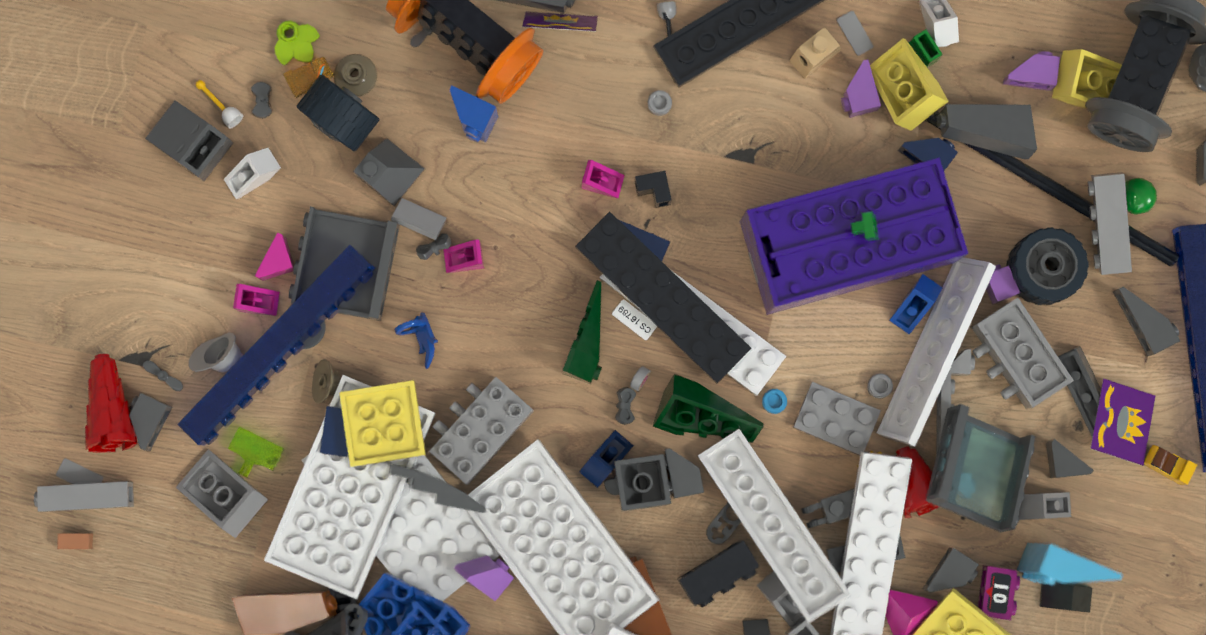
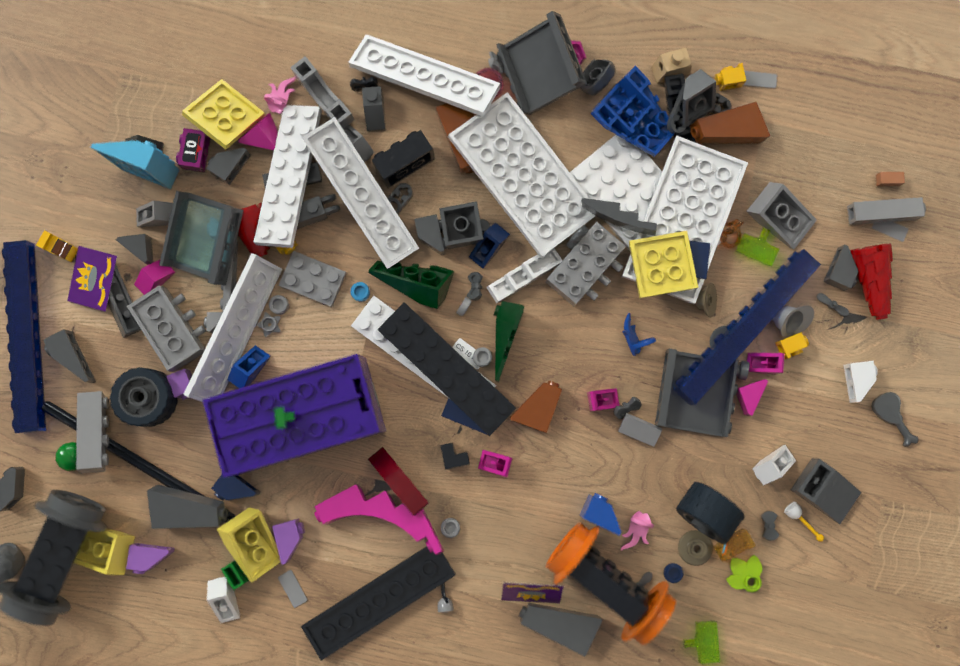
camera: 175 degrees left, 0 degrees up
dark grey slope [353,139,425,206] -> none
medium lavender slope [454,556,514,601] -> none
tan torso [789,27,840,79] -> none
none -> dark pink slope [134,259,176,295]
none -> light grey plate [257,312,280,337]
none -> dark pink arch [314,484,444,555]
none -> dark red slope [368,447,429,516]
none -> light grey tile [473,347,492,367]
none -> white slope [487,248,563,303]
none -> dark orange slope [510,381,562,433]
none -> dark grey piece [566,225,589,250]
none -> bright pink piece [621,511,654,550]
none -> dark blue plate [663,563,683,583]
none -> clear orange piece [719,219,744,248]
none -> dark grey tile [737,360,749,380]
none -> yellow brick [775,332,809,360]
none -> white slope [843,361,878,403]
none -> dark grey piece [871,392,919,447]

